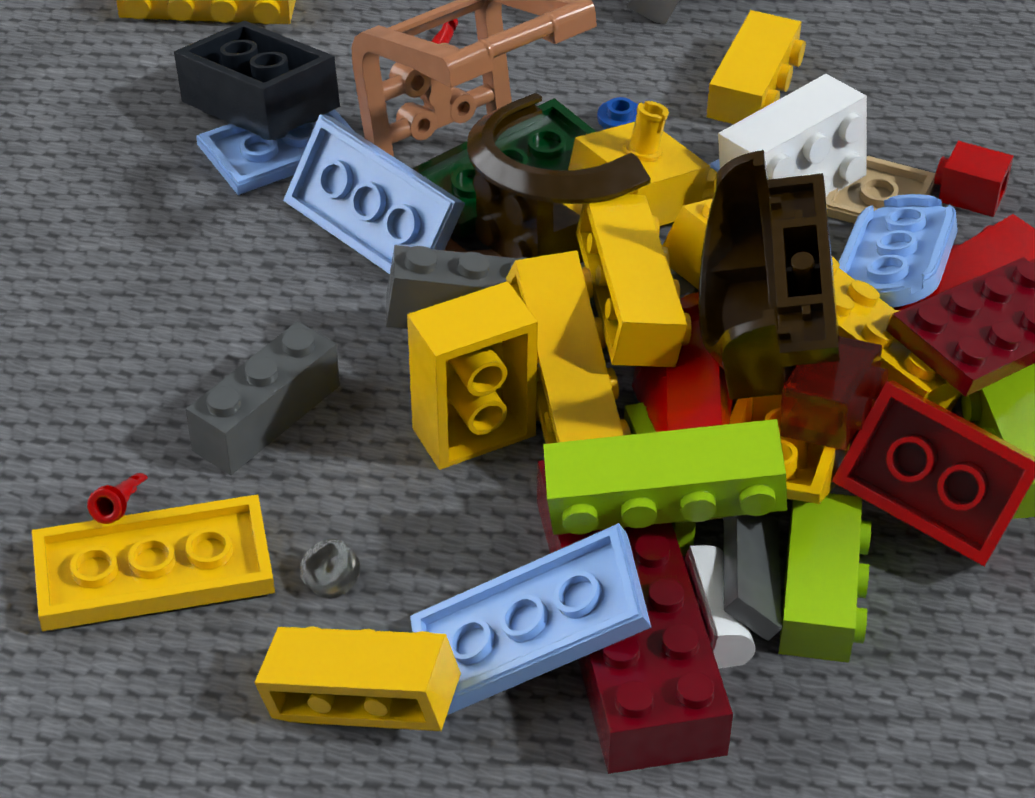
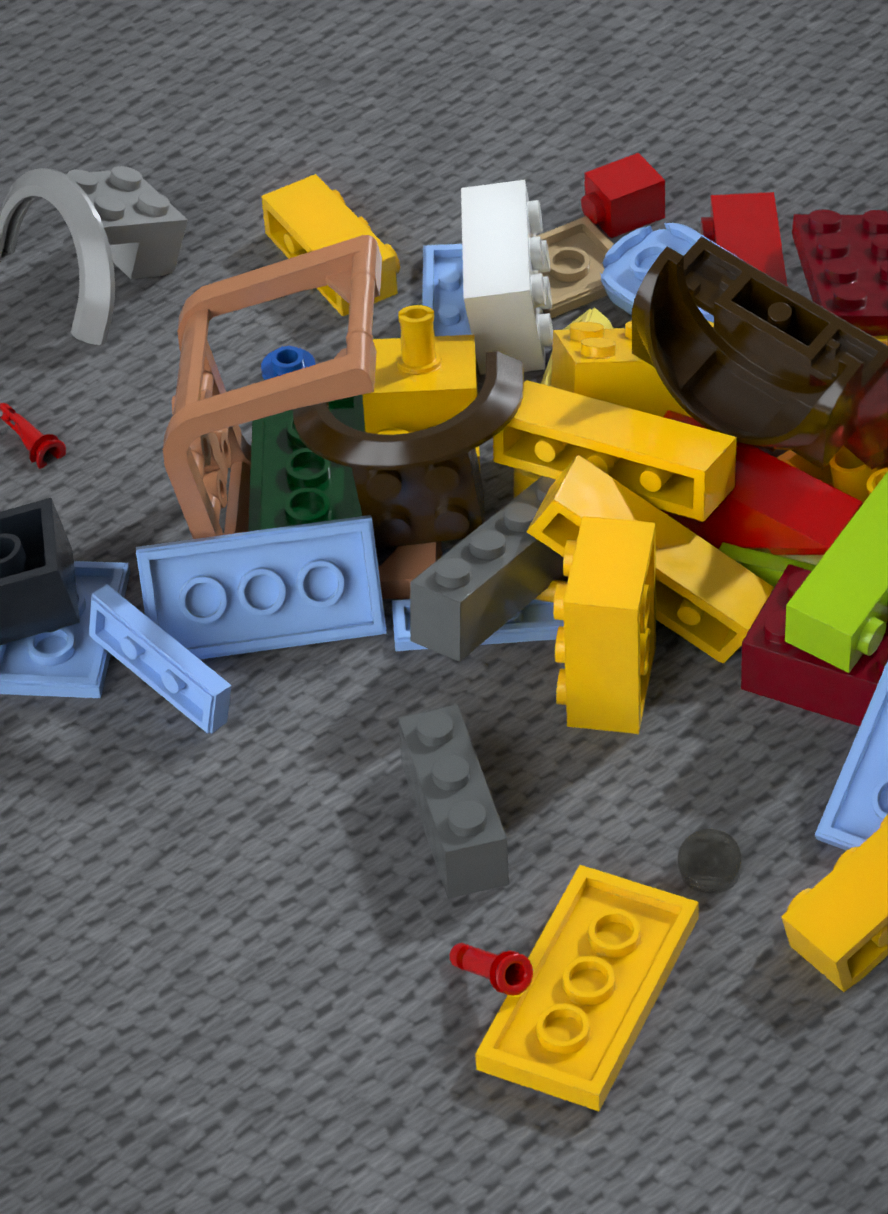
camera: 50 degrees left, 0 degrees up
none -> light blue tile [89,584,231,734]

